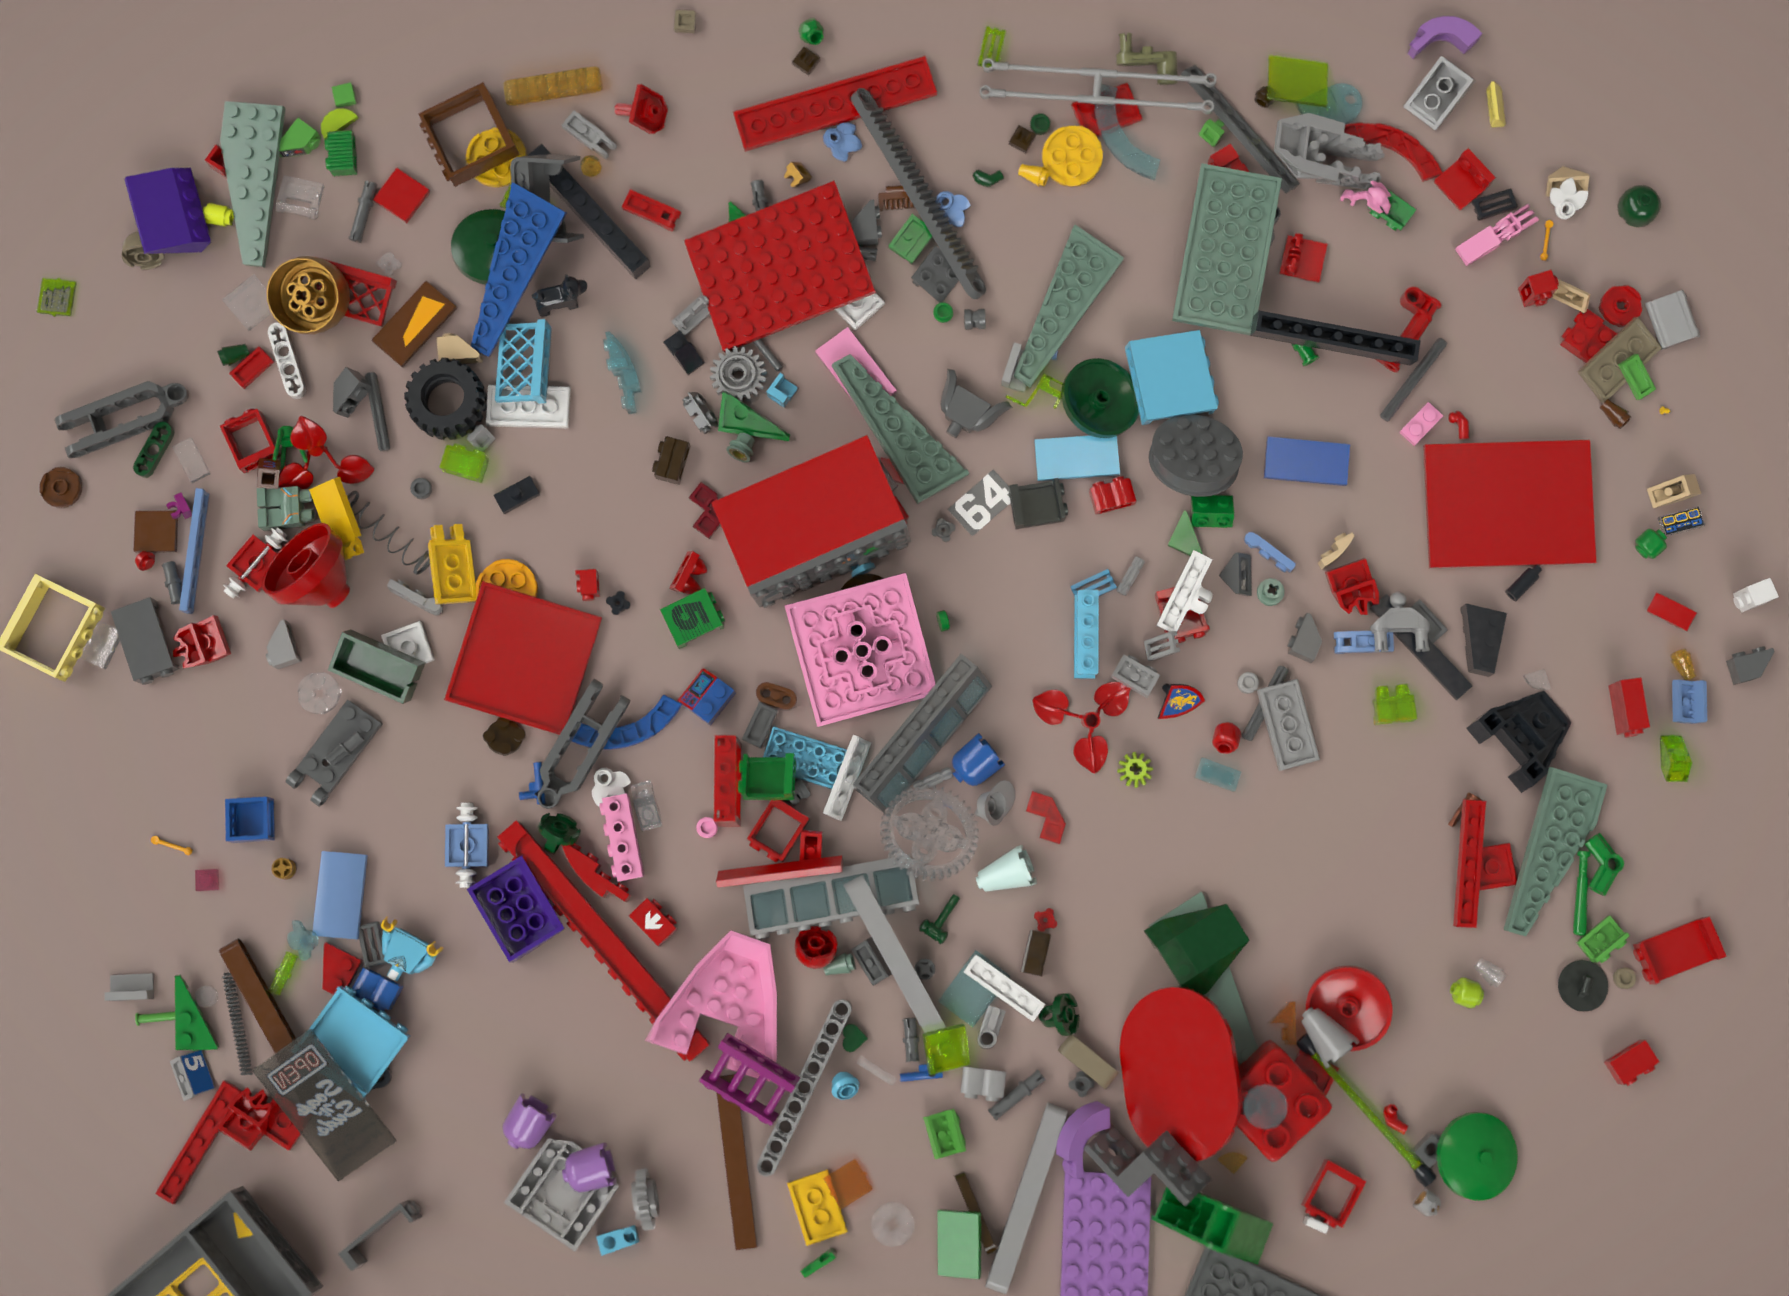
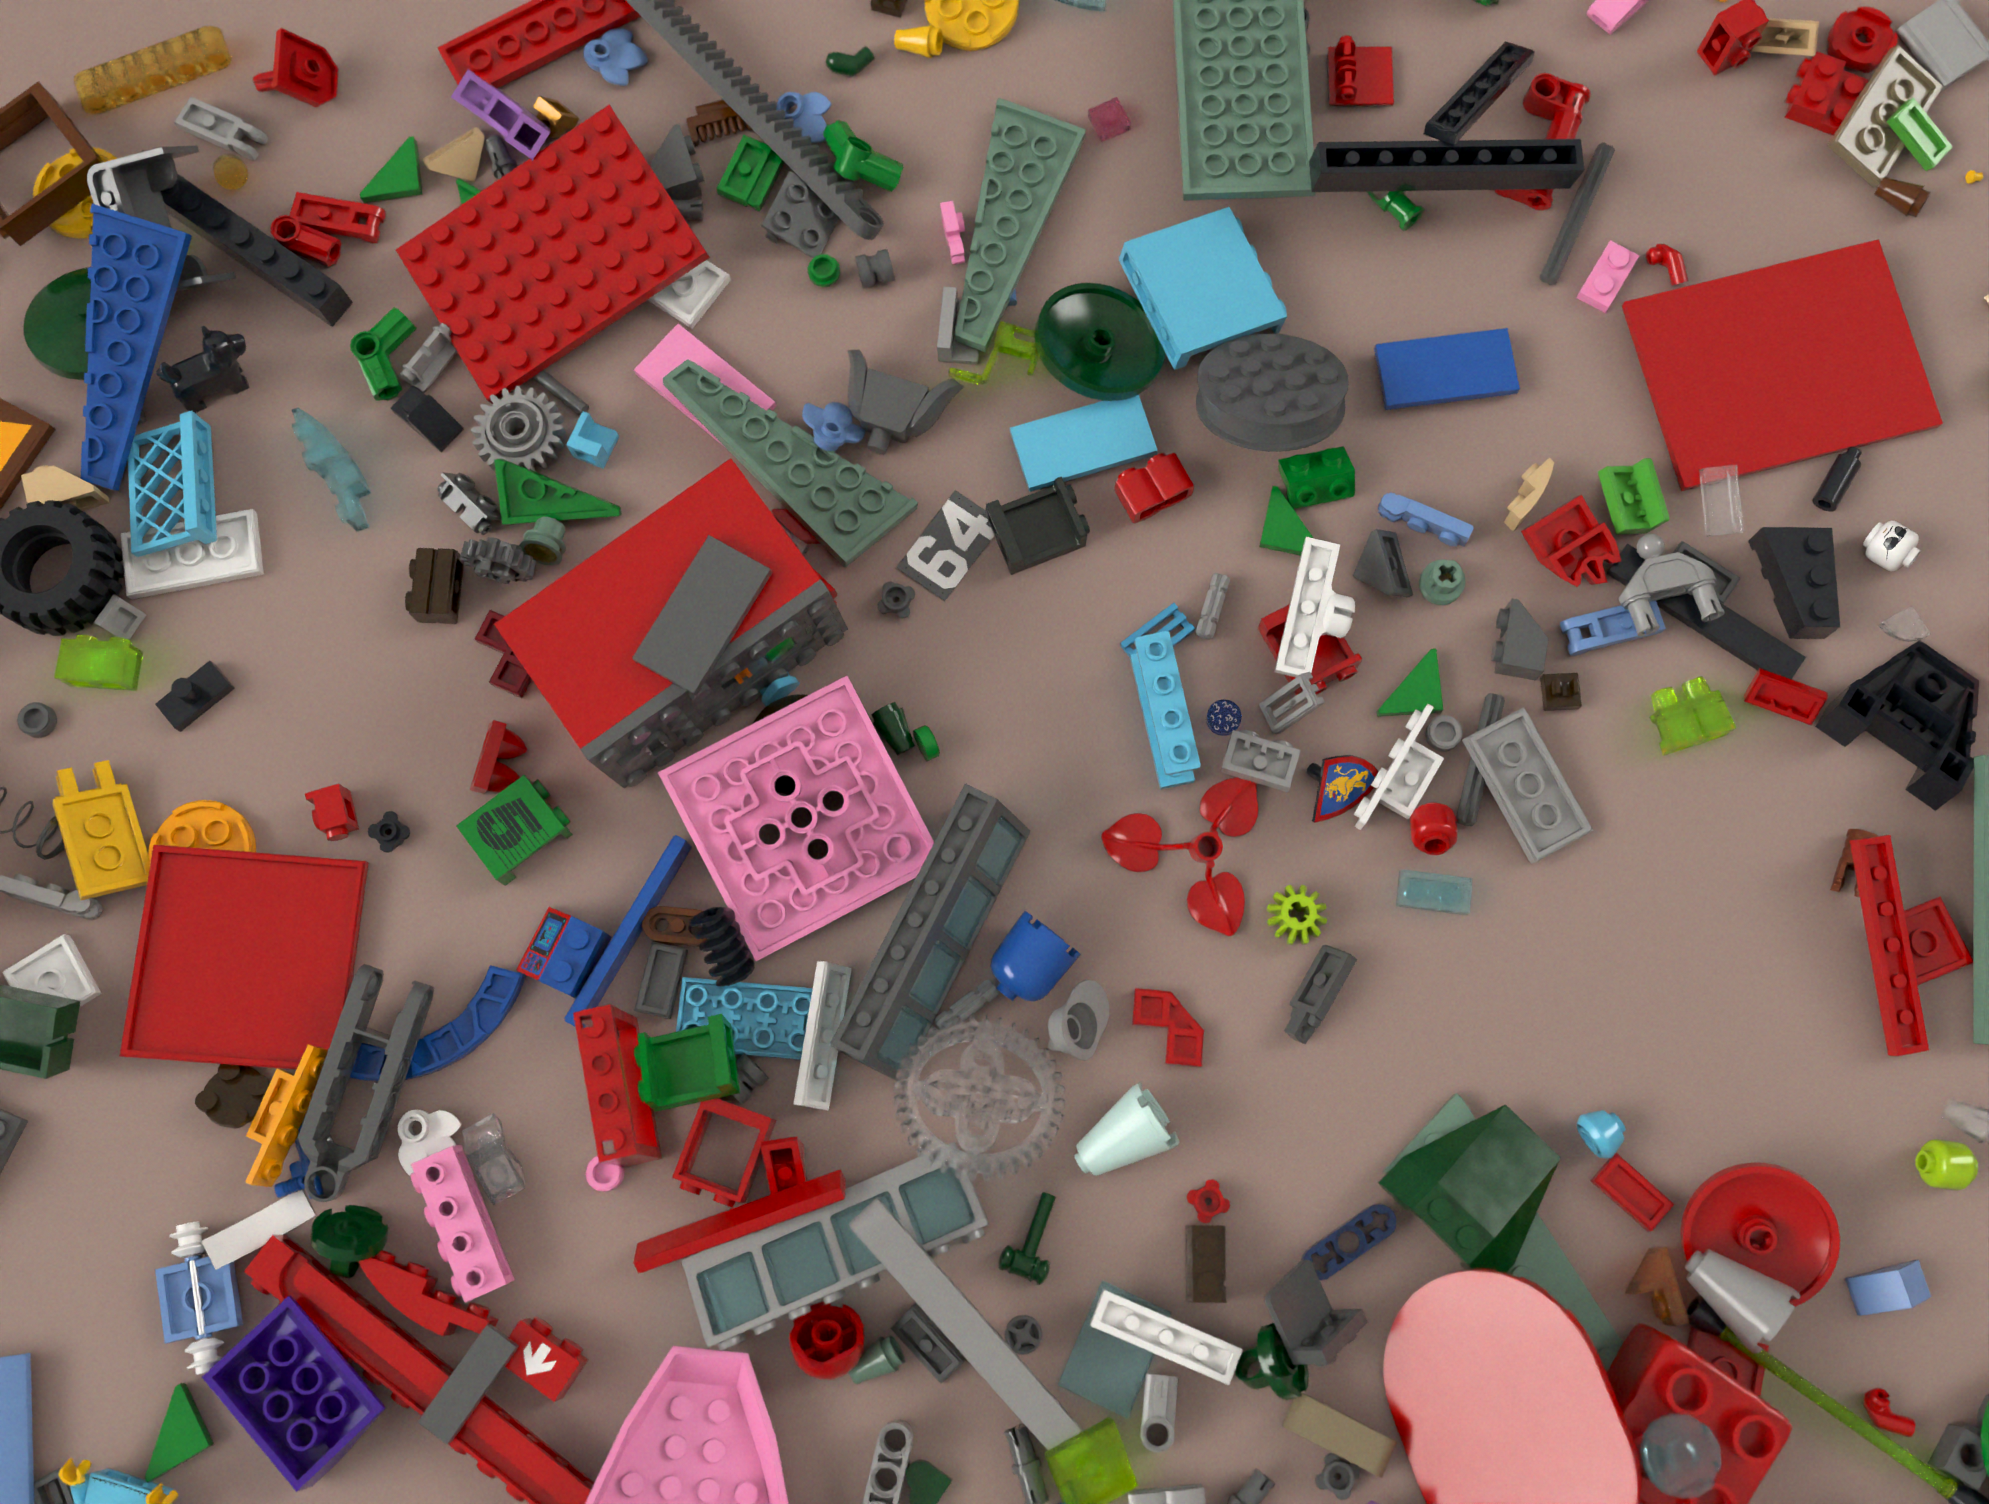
camera: 10 degrees left, 5 degrees down
none -> green tile [145,1383,214,1483]
none -> white sticker [201,1190,316,1270]
none -> light orange bracket [245,1044,329,1187]
none -> red piece [270,215,342,267]
none -> green piece [350,307,417,401]
none -> green tile [360,136,422,203]
none -> dark grey tile [418,1324,519,1445]
none -> tan slope [422,127,485,182]
none -> medium lavender arch [451,69,551,160]
none -> dark grey gear [460,537,537,584]
none -> blue tile [564,835,692,1028]
none -> dark grey tile [632,535,773,696]
none -> black piece [689,907,755,987]
none -> medium blue plate [802,402,865,451]
none -> green piece [823,120,903,192]
none -> dark green cone [871,702,915,756]
none -> bright pink plate [940,201,965,265]
none -> clear pink plate [1088,97,1131,142]
none -> clear blue tile [1206,700,1242,736]
none -> dark grey bracket [1265,1260,1367,1367]
none -> dark grey hinge [1284,945,1357,1044]
none -> dark blue beam [1301,1204,1397,1280]
none -> white bracket [1354,704,1444,830]
none -> green tile [1377,648,1443,717]
none -> black tile [1424,41,1535,145]
none -> dark brown tile [1540,673,1582,711]
none -> medium azure cone [1576,1110,1626,1159]
none -> red tile [1590,1153,1675,1232]
none -> bright green bracket [1598,458,1669,535]
none -> clear tile [1699,465,1744,537]
none -> red plate [1744,668,1828,725]
none -> medium blue slope [1845,1260,1931,1316]
none -> white head [1863,520,1921,571]

